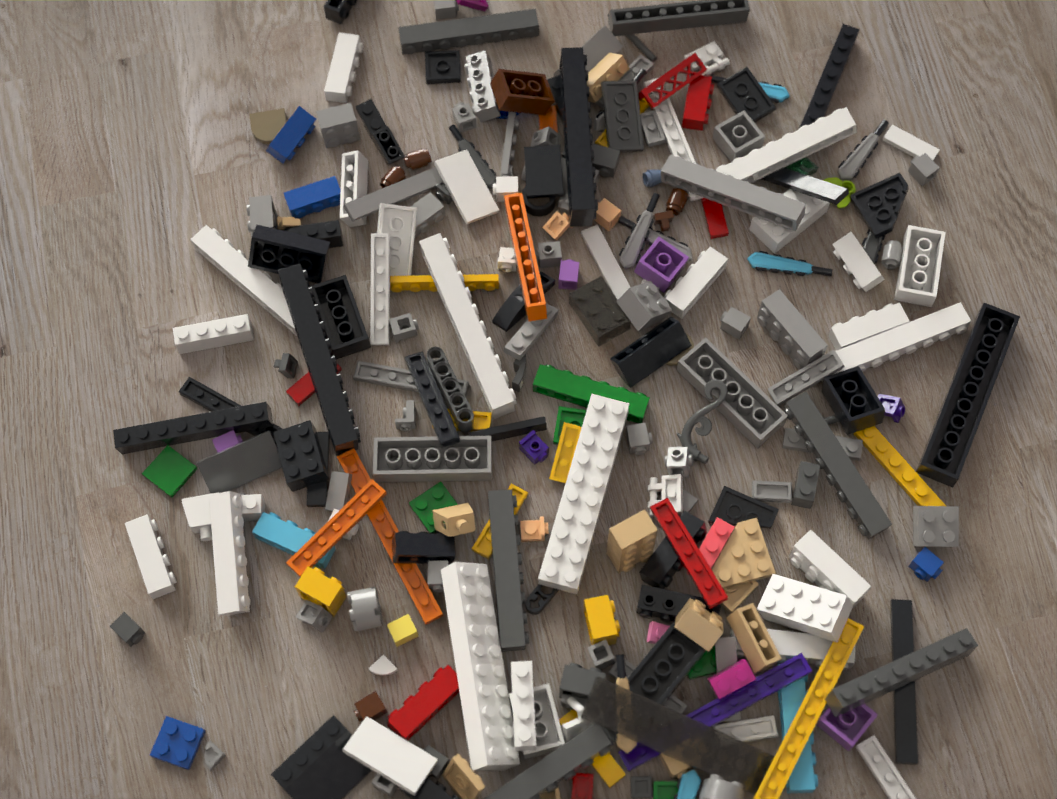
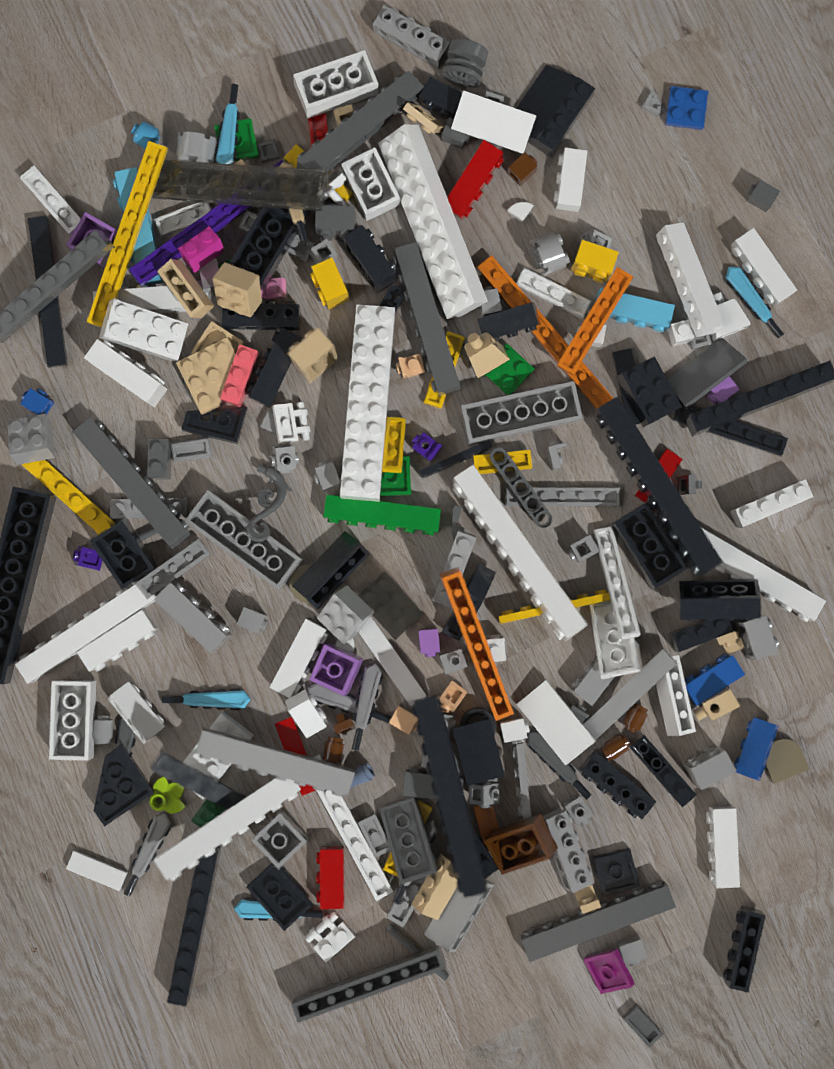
camera: 165 degrees right, 20 degrees up
green tile [142,445,198,498] -> none
light grey tile [325,471,352,511] -> none
light yellow panel [387,614,419,647] -> none
black tile [405,351,460,448] -> none
white brick [511,661,536,751] -> none
red fence [638,53,708,109] -> none
red plate [650,498,728,609] -> none
light grey brick [908,153,940,186] -> none
none -> white brick [285,690,327,738]
none -> black brick [343,225,396,293]
none -> white tile [516,268,592,319]
none -> white brick [553,148,588,212]
none -> tan bracket [575,885,601,914]
none -> black brick [579,750,657,820]
none -> tan torso [693,686,740,721]
none -> medium azure sword [725,267,784,338]

